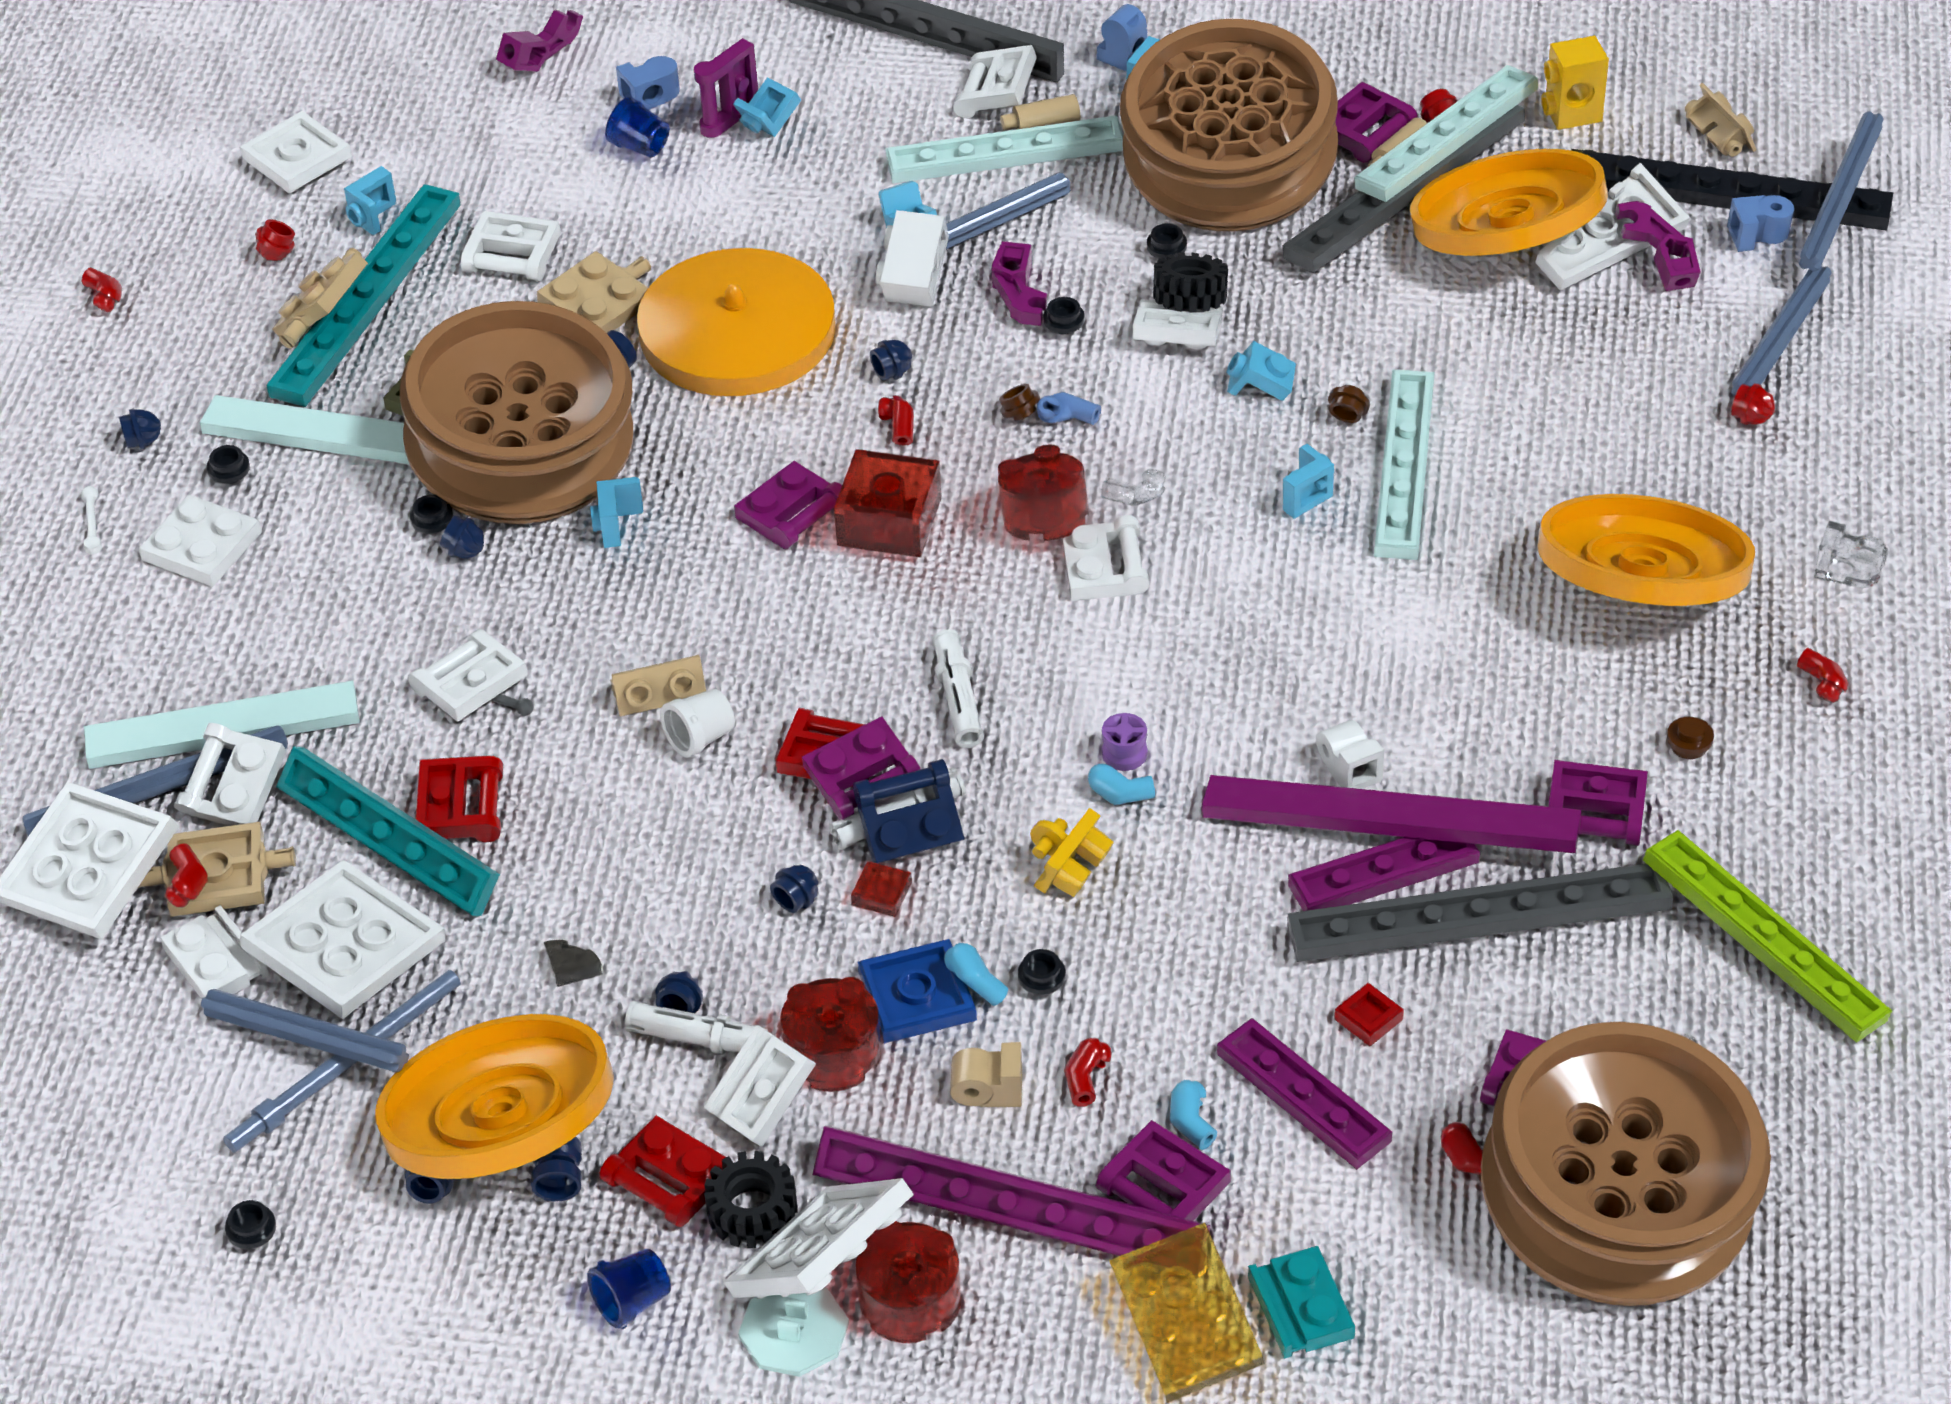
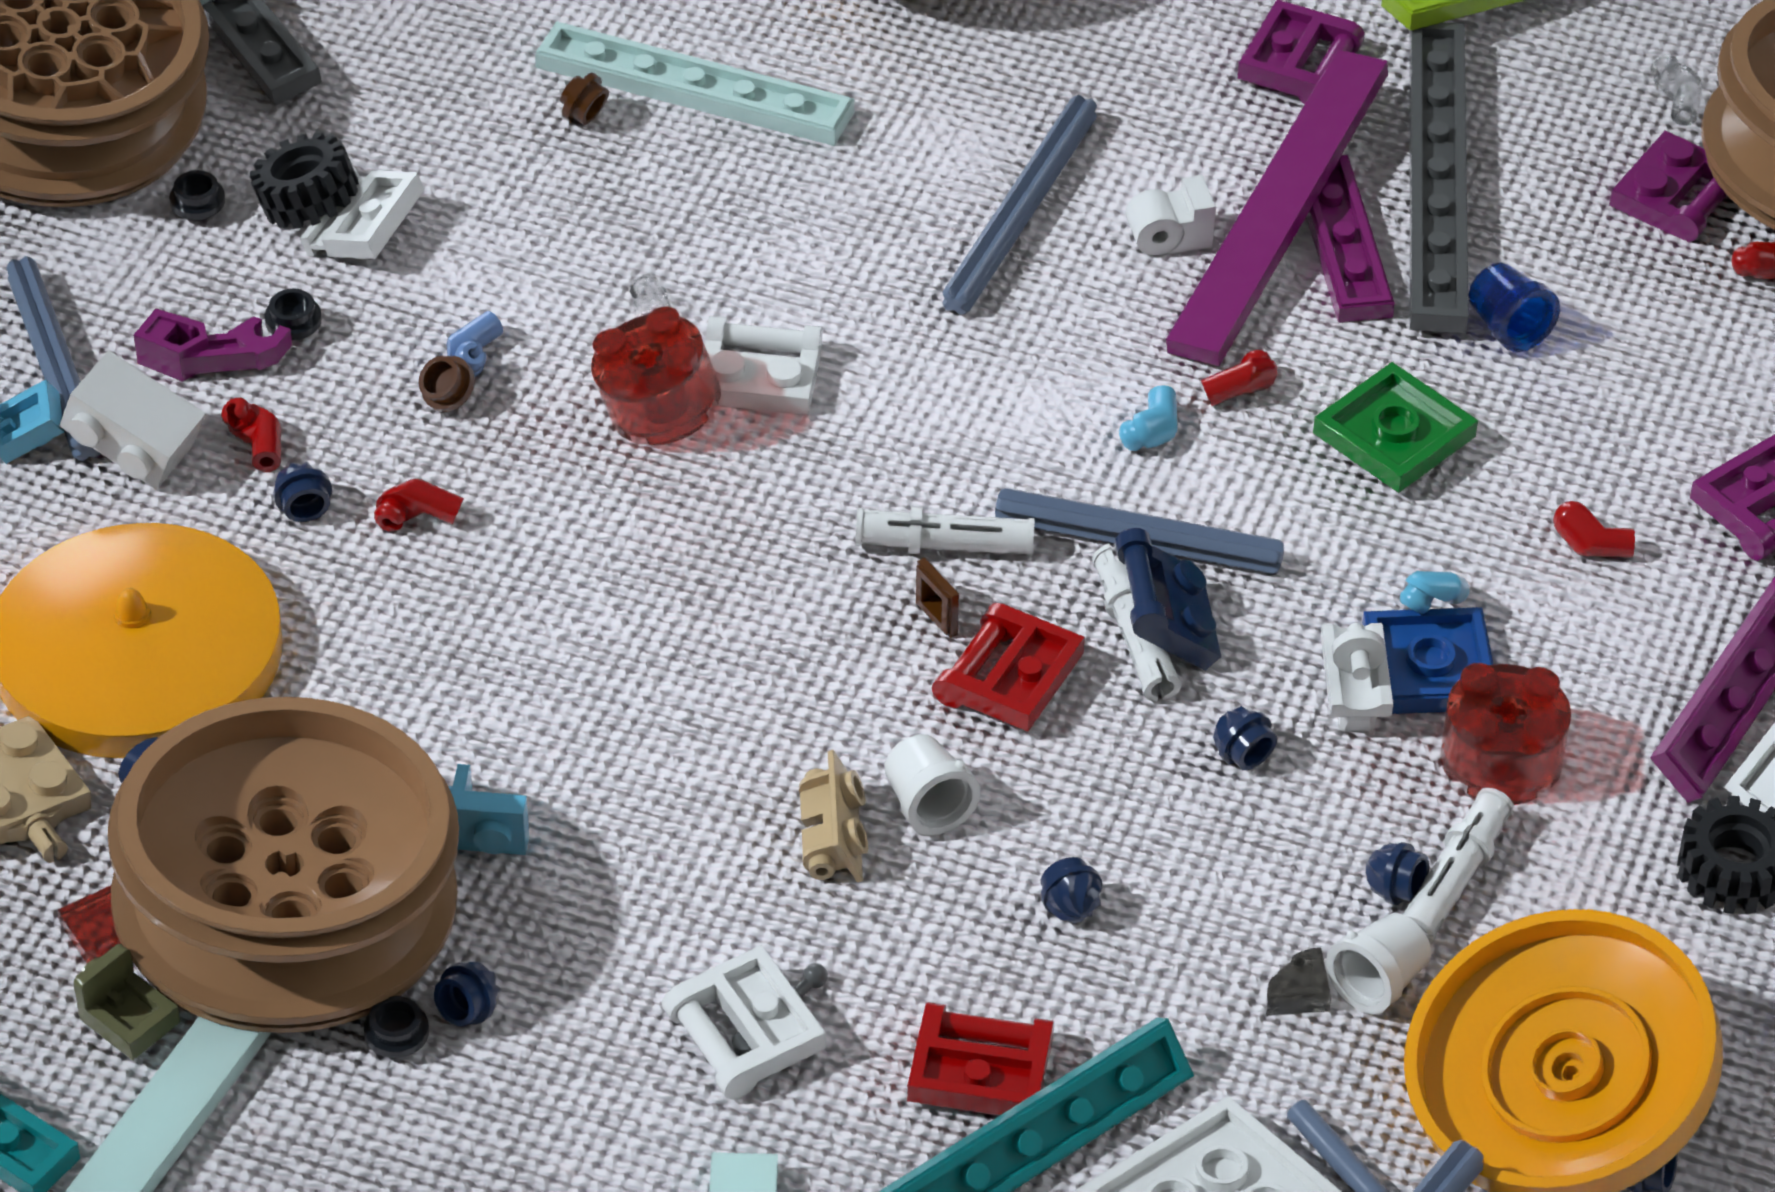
camera: 80 degrees left, 0 degrees up
red plate [599,1115,726,1227] -> none
white plate [703,1025,816,1147] -> none
magenta plate [734,461,850,549] -> none
magenta plate [802,716,921,820] -> none
clear red brick [834,449,942,558] -> none
clear red tile [851,861,912,917] -> none
tan leg [950,1042,1022,1107] -> none
black plate [1018,949,1066,995] -> none
yellow hips [1030,808,1114,897] -> none
medium lavender wheel [1101,713,1148,771] -> none
medium azure arm [1170,1080,1217,1150] -> none
magenta tile [1217,1018,1393,1170] -> none
medium azure bracket [1226,341,1296,401] -> none
medium azure bracket [1283,444,1334,519] -> none
red tile [1334,982,1404,1047] -> none
none -> red arm [221,397,281,472]
none -> reddish brown slope [916,557,959,638]
none -> sand blue axle [942,95,1097,315]
none -> sand blue axle [995,488,1284,574]
none -> dark blue plate [1040,857,1103,924]
none -> red arm [1200,350,1278,406]
none -> green plate [1313,362,1478,493]
none -> white hips [1321,623,1393,731]
none -> white piece [1326,913,1431,1015]
none -> clear blue piece [1468,262,1561,353]

